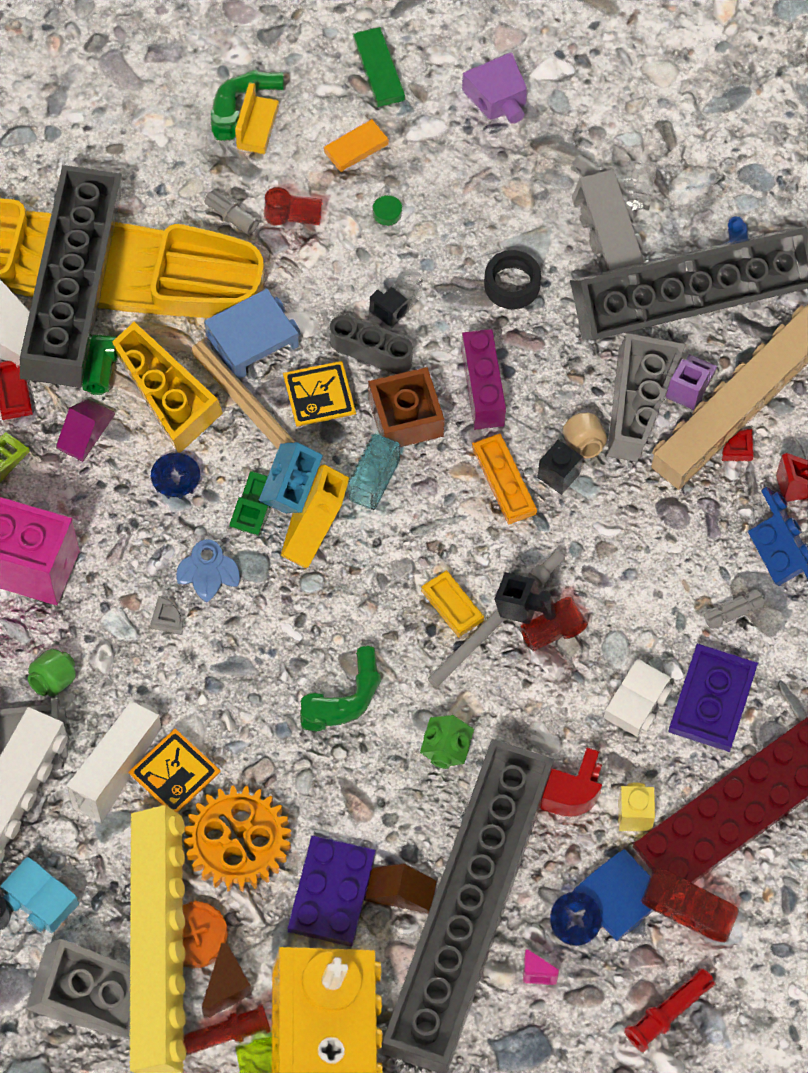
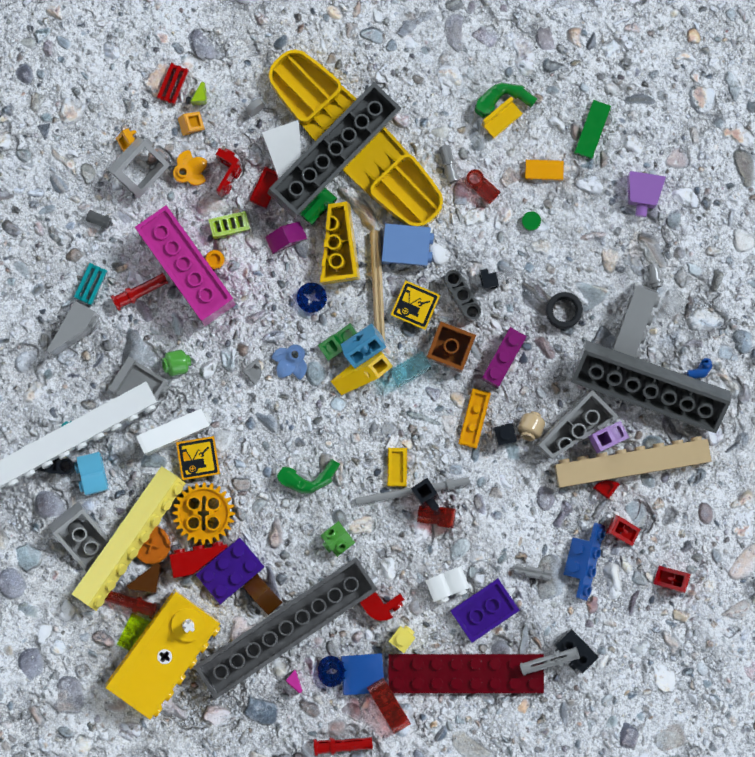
camera: 35 degrees right, 20 degrees up
none -> red slope [169,541,228,578]

